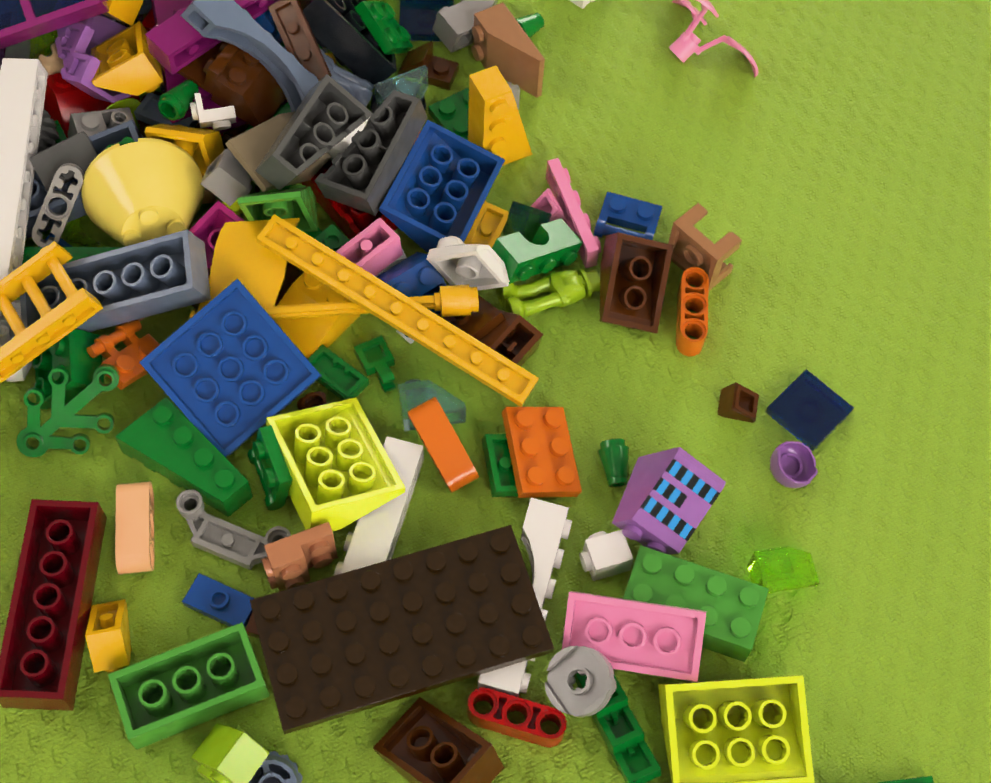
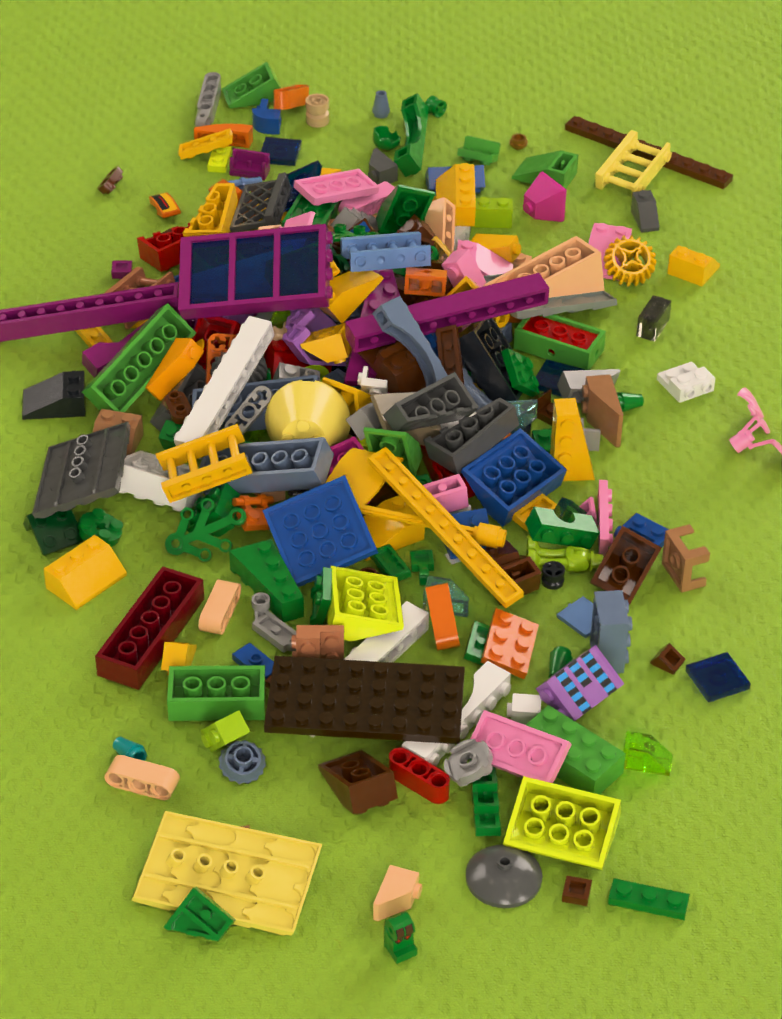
camera: 25 degrees right, 20 degrees down
dark grey slope [30,131,98,191] -> none
green cone [158,80,199,121] -> none
white slope [426,236,509,291] -> none
orange beam [676,267,709,356] -> none
medium lavender hair [770,441,818,489] -> none
none -> black wheel [542,561,565,590]
none -> medium blue piece [557,596,593,638]
none -> sand blue brick [590,590,633,674]

